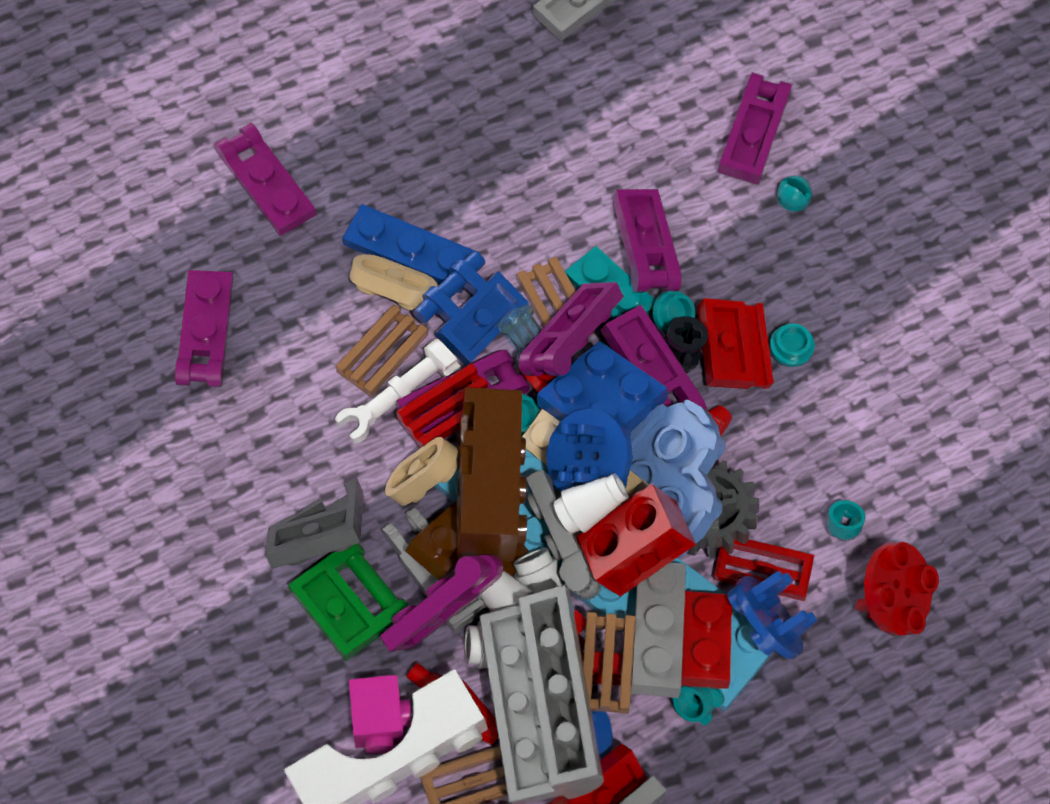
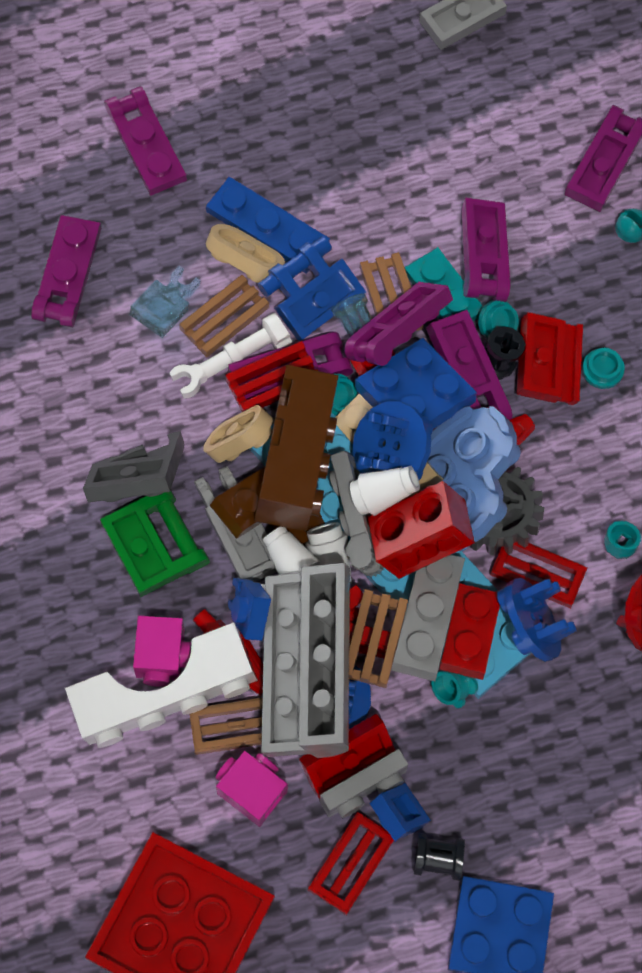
camera: 10 degrees right, 5 degrees up
magenta plate [380,554,503,652] -> none
none -> clear light blue plate [129,265,201,338]
none -> blue plate [228,578,271,641]

